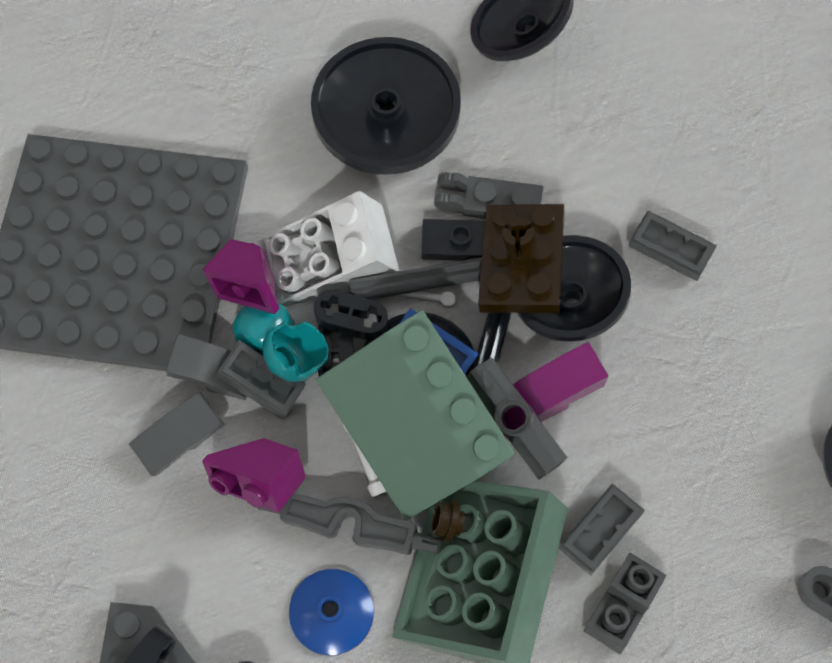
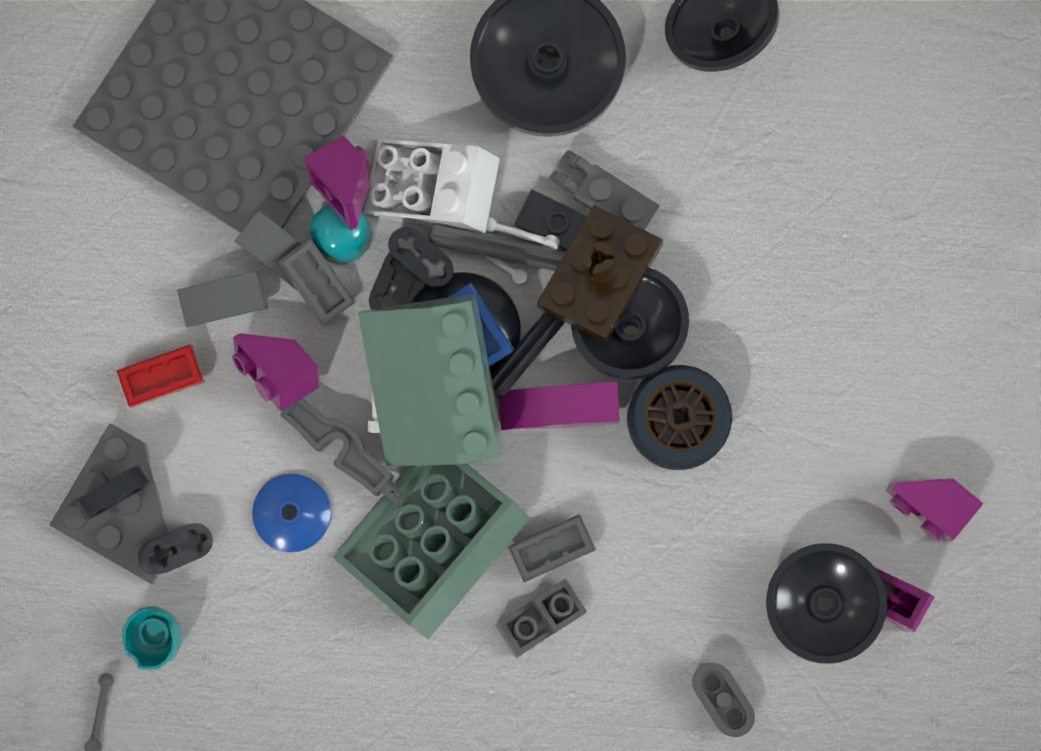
camera: 25 degrees right, 15 degrees up
teal hair [263,321,329,382] -> none
dark brown plate [431,499,465,543] -> none
dark grey piece [466,358,568,480] -> none
dark grey plate [628,210,717,281] -> none
none -> red plate [116,344,205,408]
none -> white hinge [486,217,560,250]
none -> wheel [627,365,732,470]

